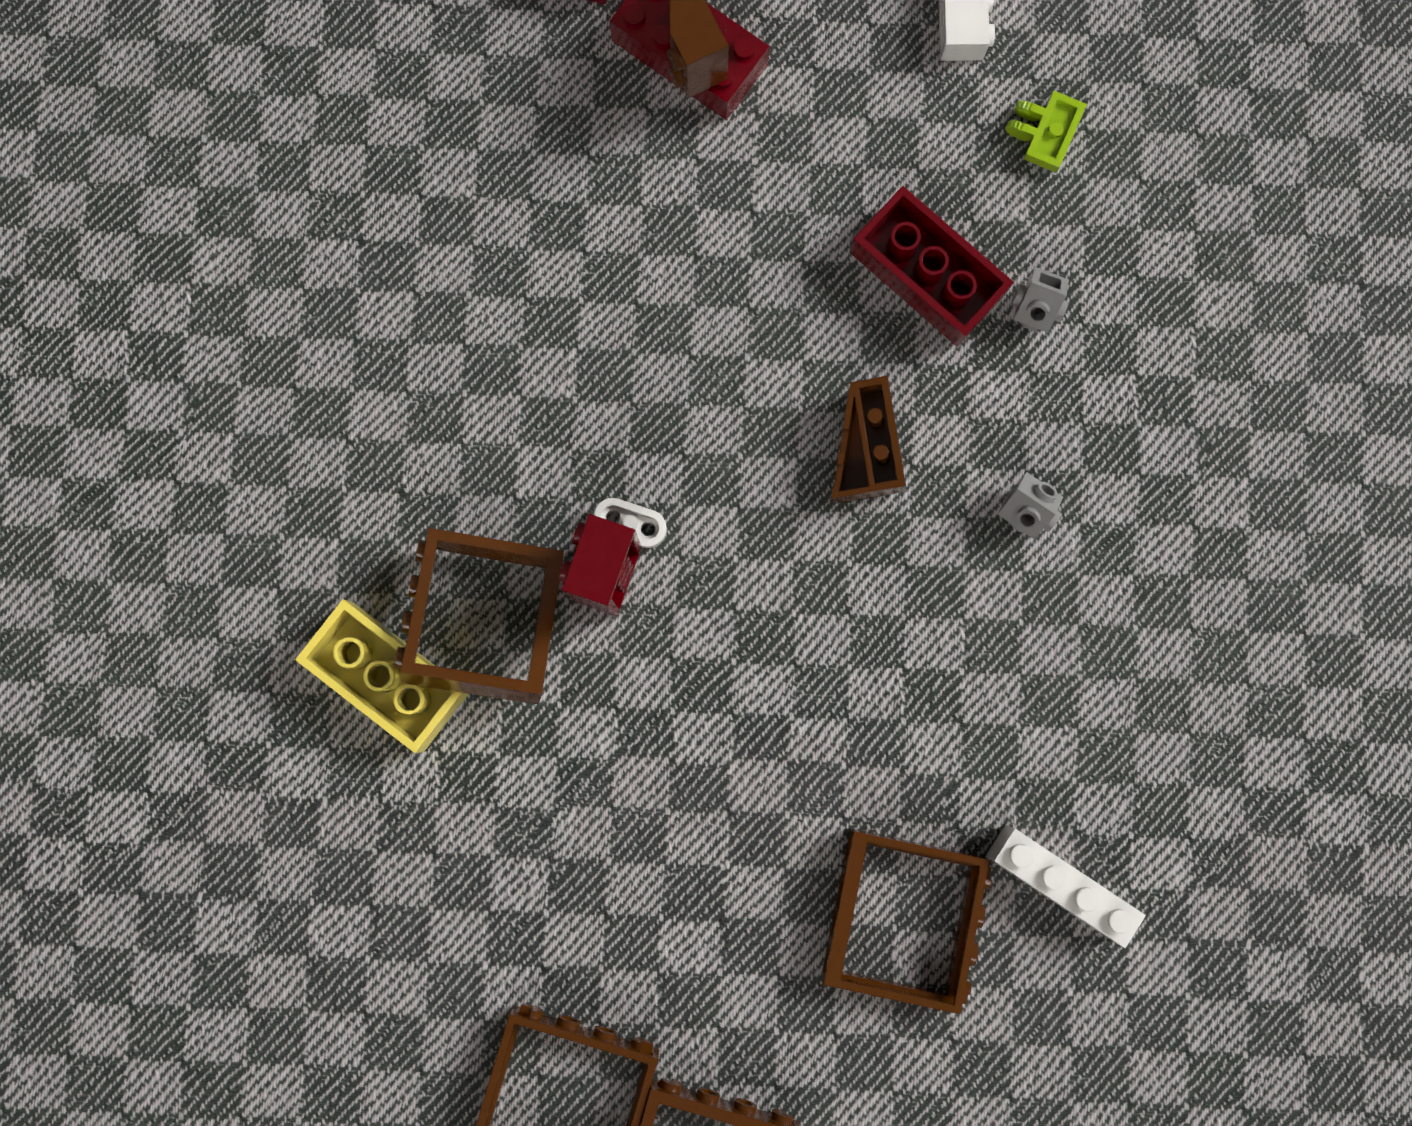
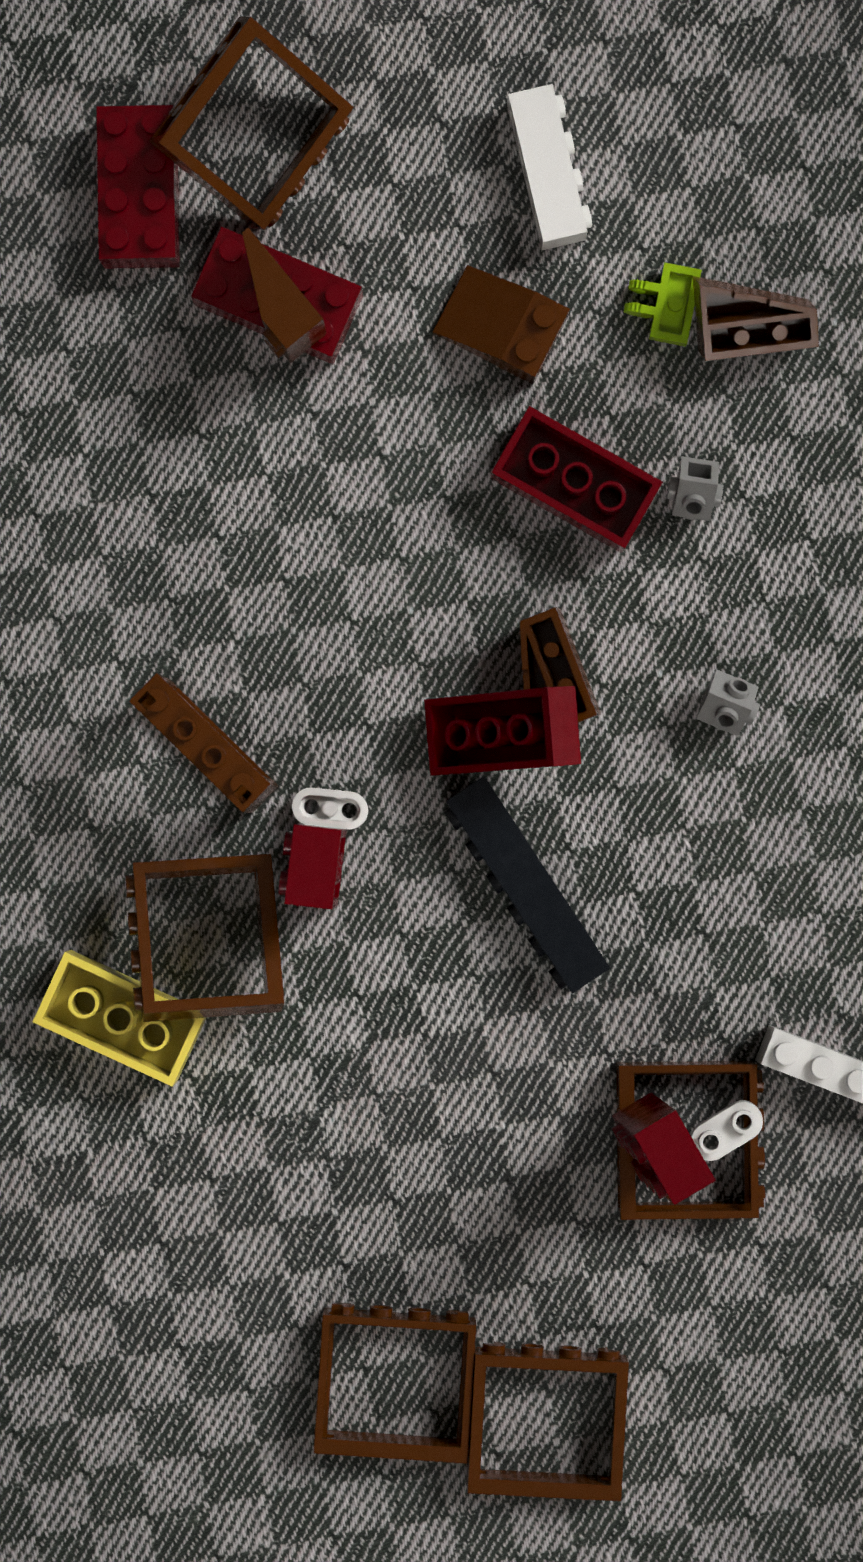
camera: 10 degrees left, 5 degrees up
none -> reddish brown window [129,673,279,813]
none -> dark red brick [424,686,581,776]
none -> reddish brown slope [433,265,570,384]
none -> black brick [444,776,611,994]
none -> dark red brick [611,1093,716,1205]
none -> white plate [691,1100,763,1161]
none -> reddish brown wedge [693,276,819,361]

